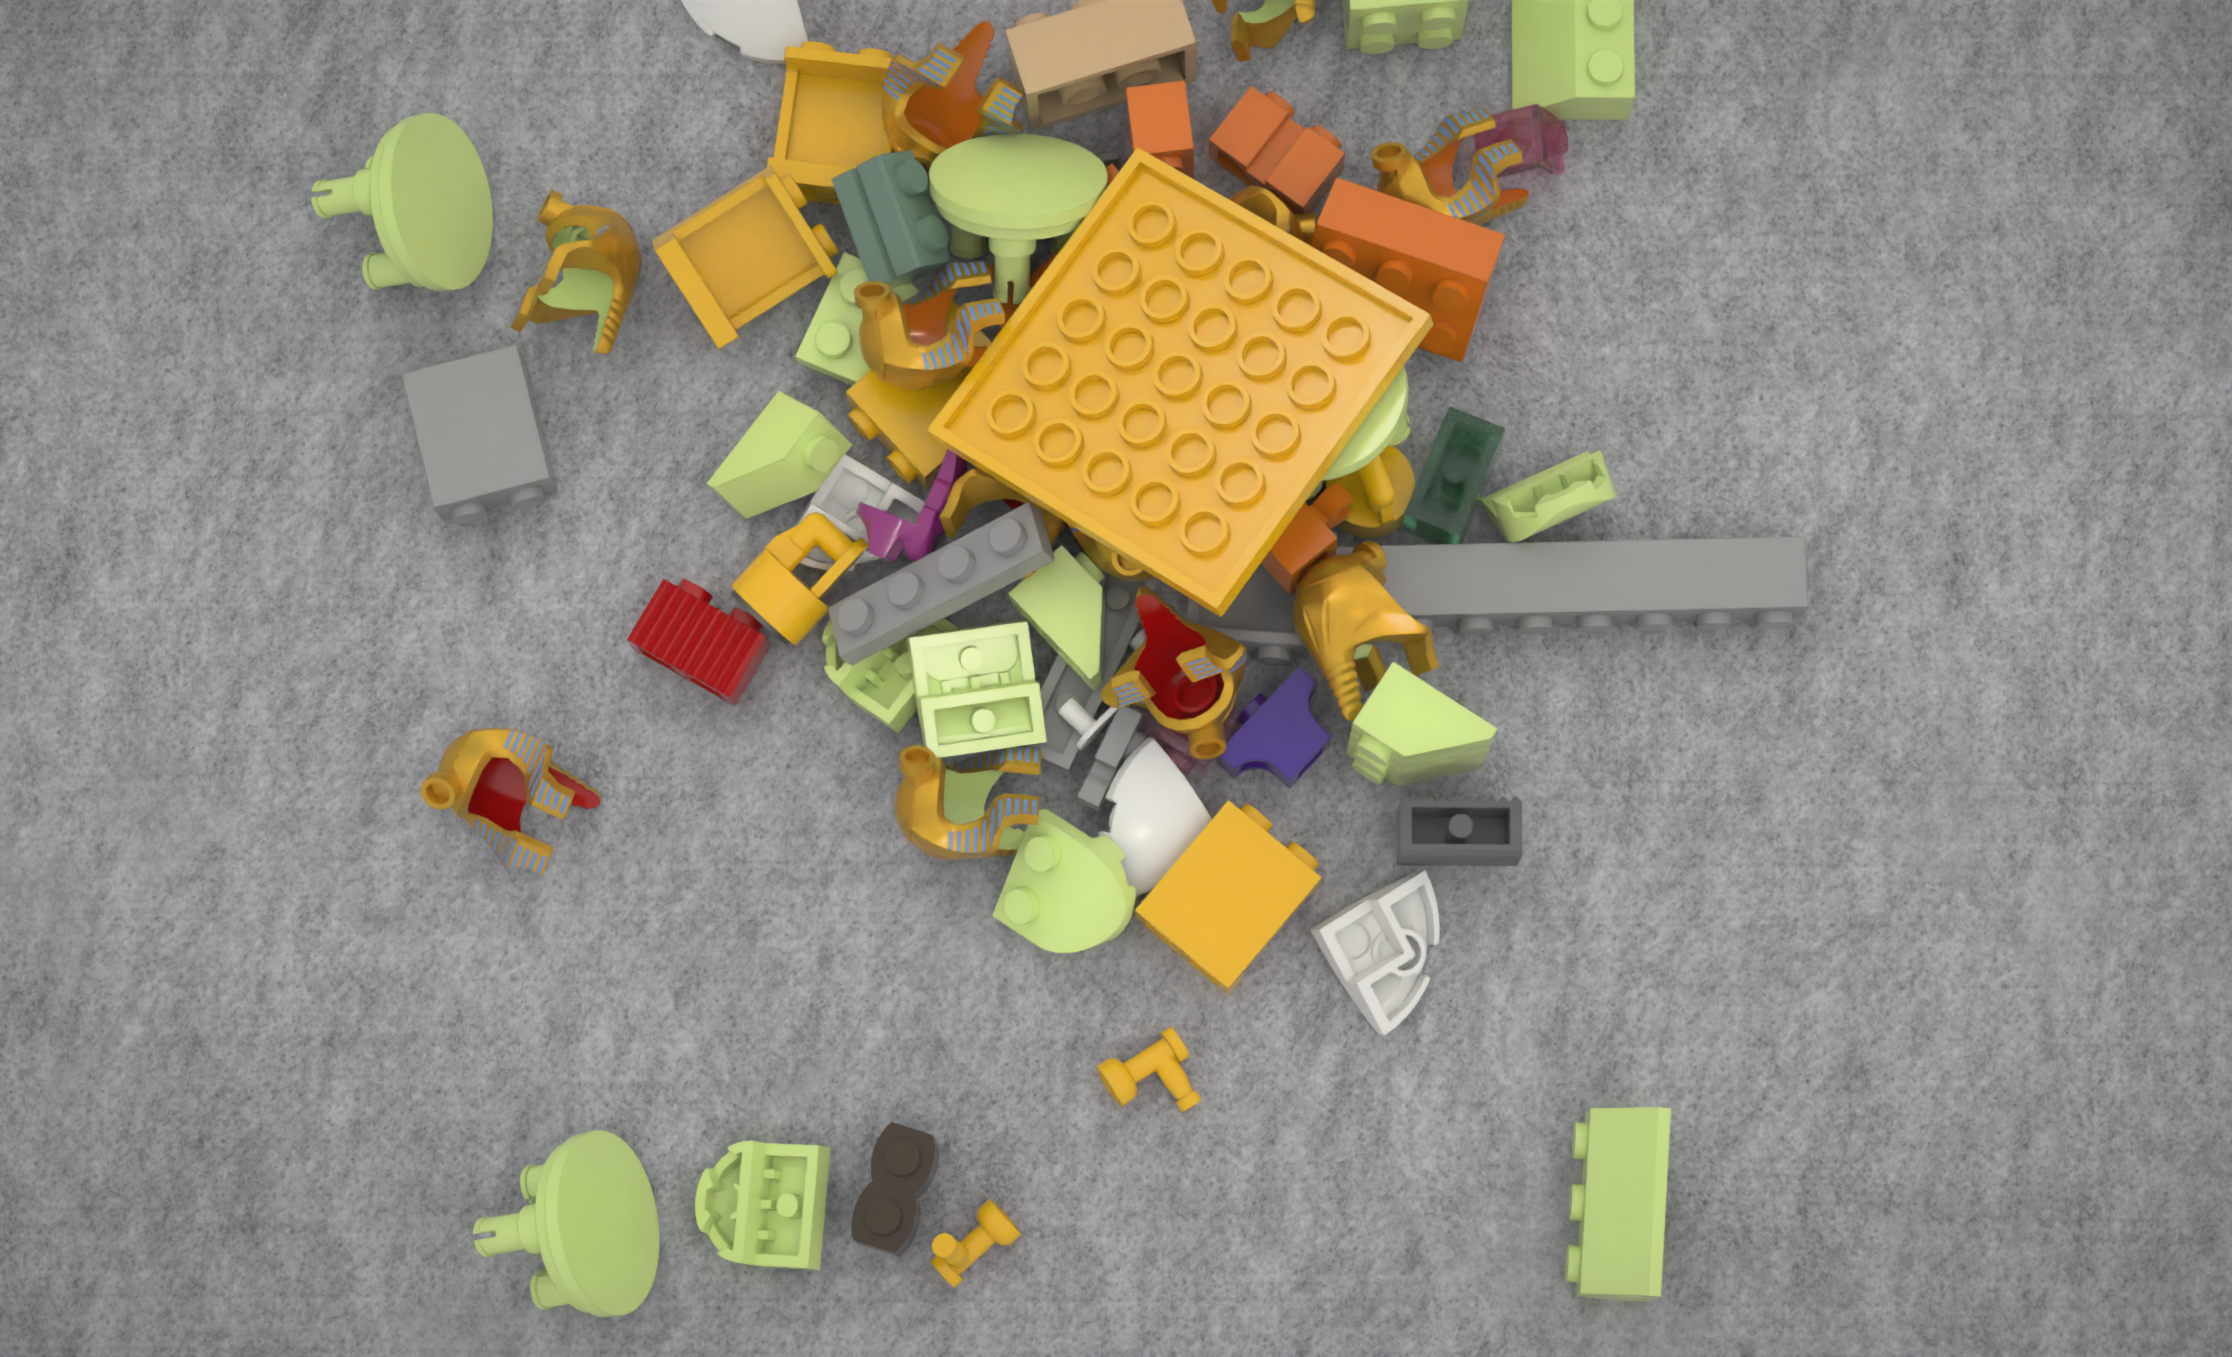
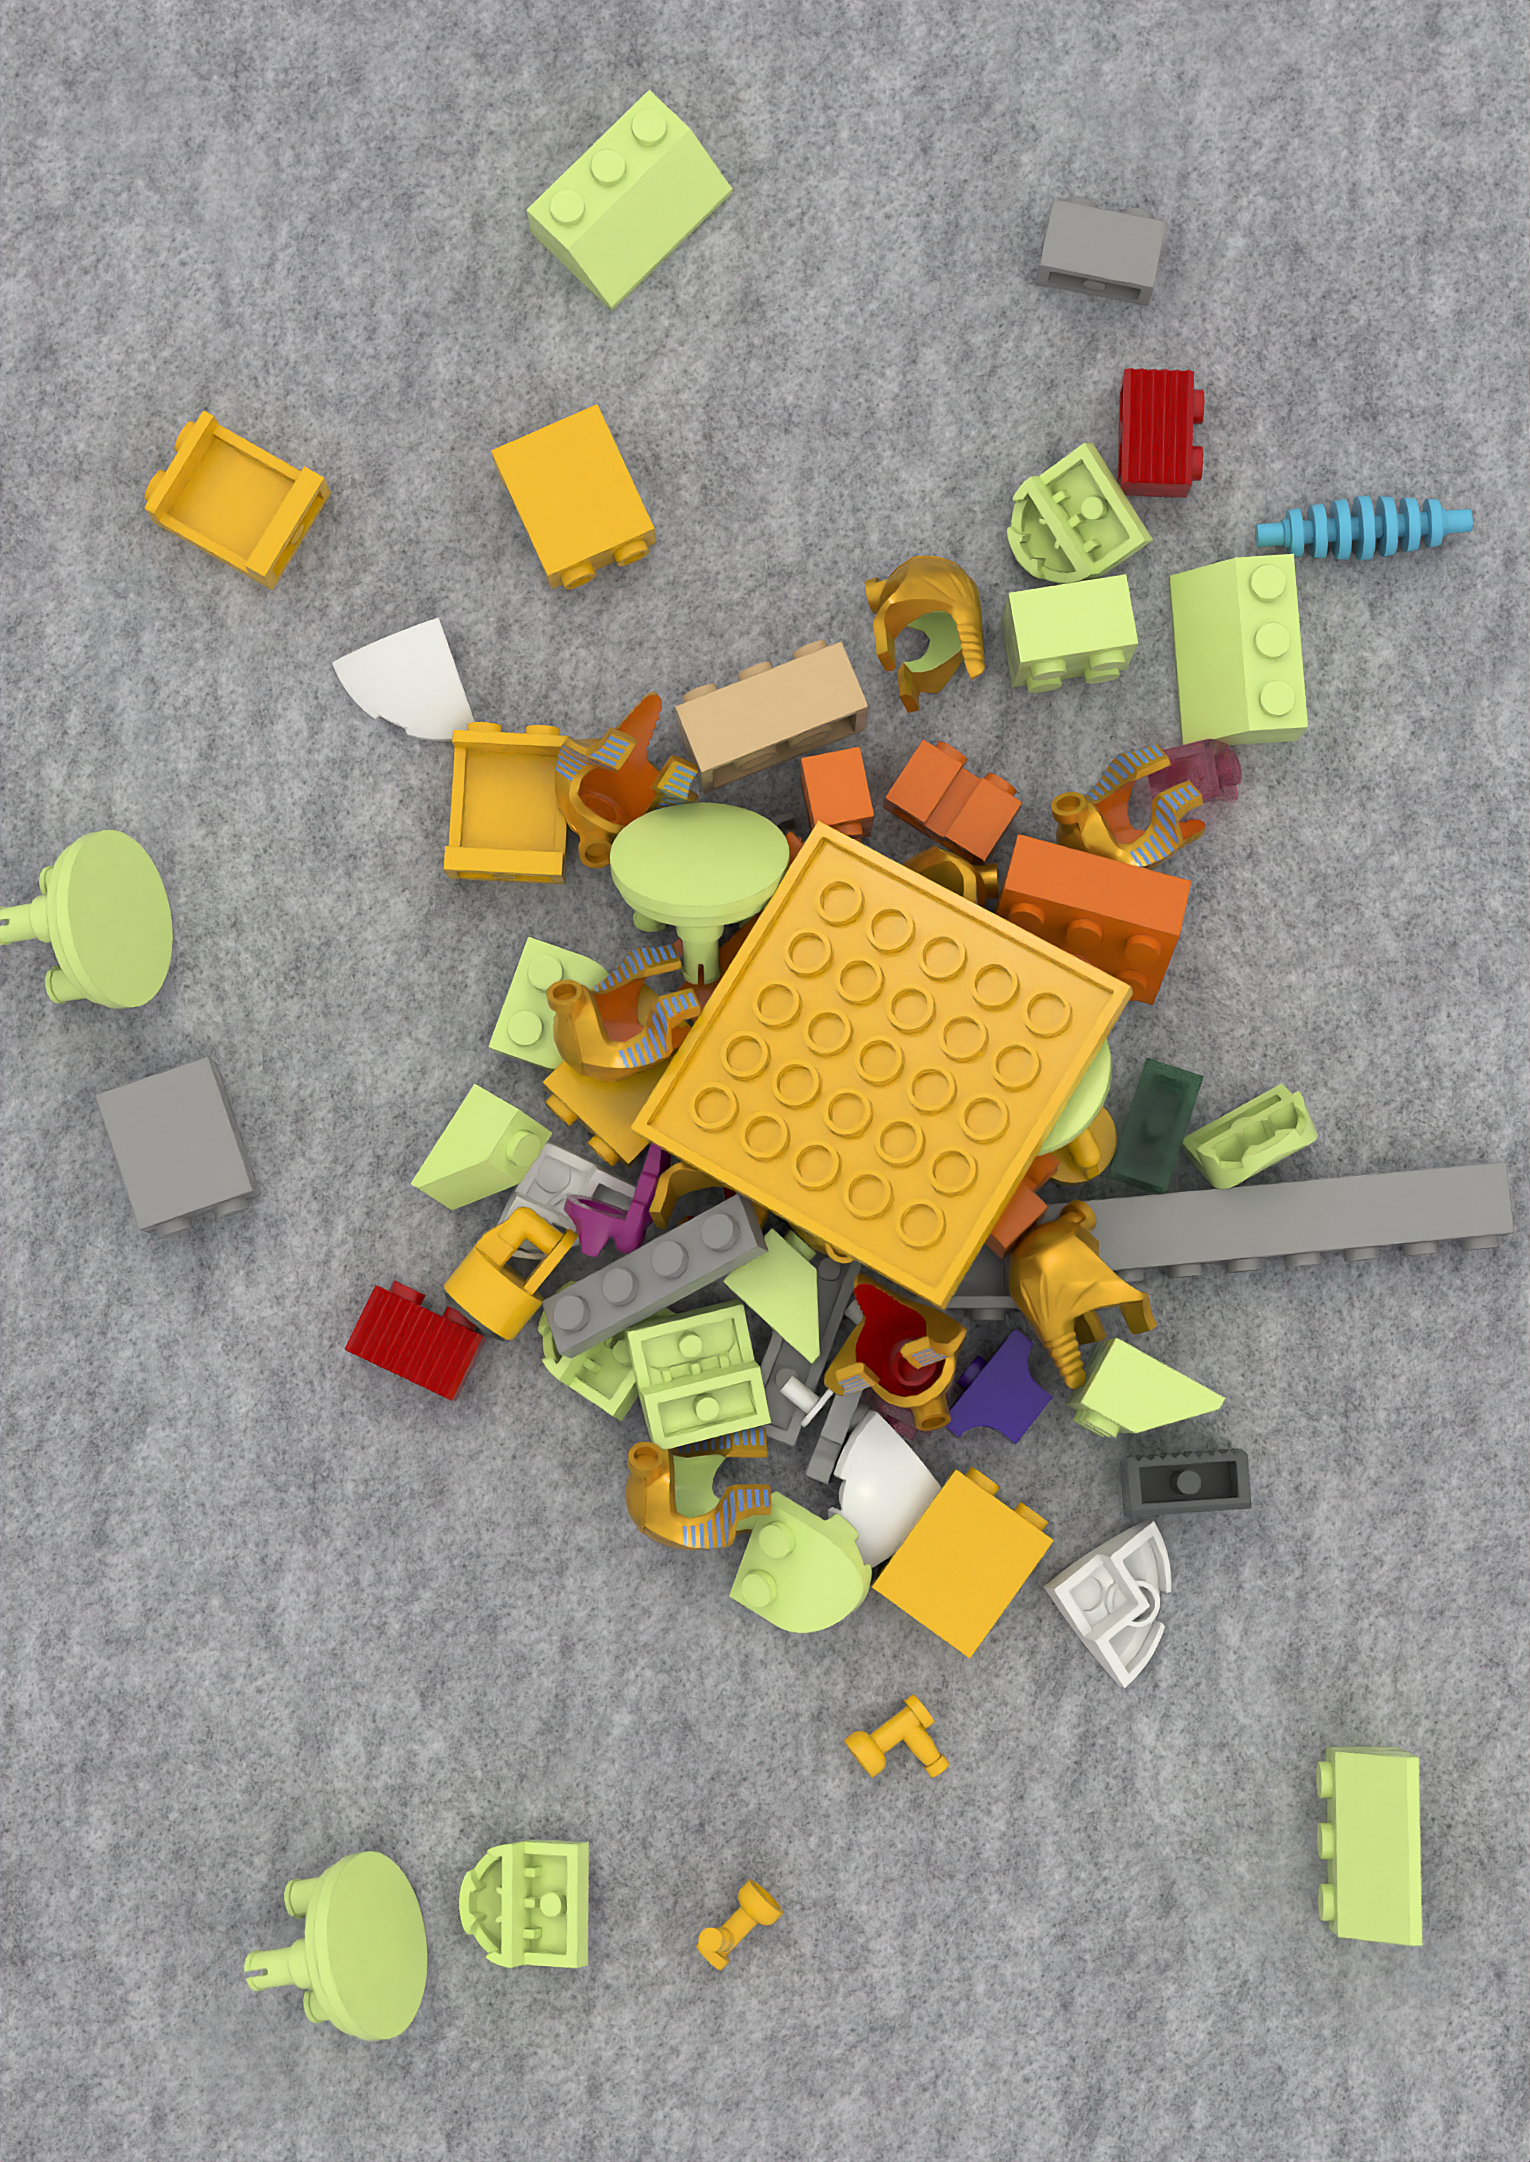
camera: 10 degrees left, 5 degrees up
piece [420,727,601,875] -> none
pearl gold piece [510,189,642,354] -> none
yellow panel [651,165,840,349] -> none
sand green brick [832,150,953,288] -> none
dark brown brick [851,1122,939,1257] -> none

